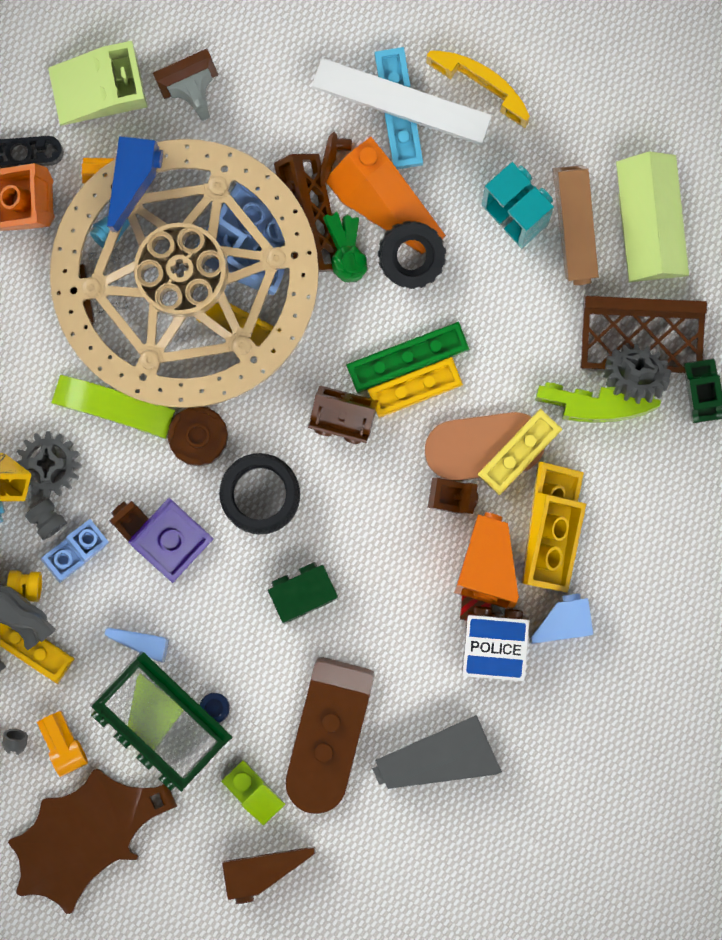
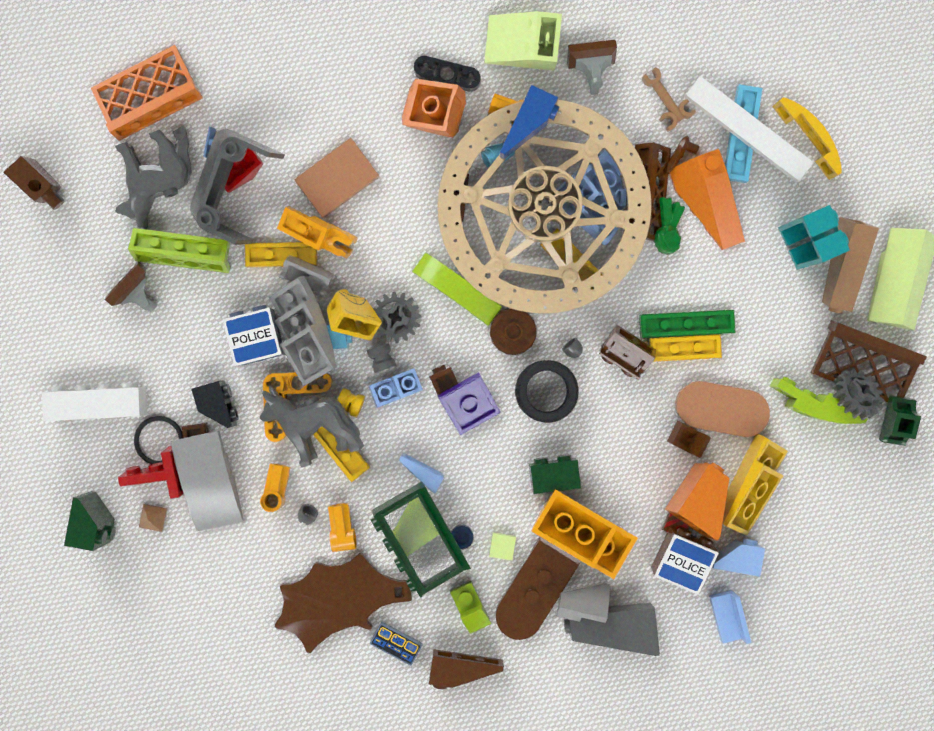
camera: 15 degrees right, 5 degrees up
black tyre [377,221,446,289] -> none
light yellow tile [478,408,562,496] -> none
none -> tile [370,621,423,666]
none -> yellowish green tile [489,532,516,560]
none -> light orange slope [531,489,638,579]
none -> light grey slope [556,583,610,623]
none -> dark grey hinge [562,338,583,358]
none -> medium nougat bar [642,67,696,132]
none -> light blue panel [709,590,751,644]

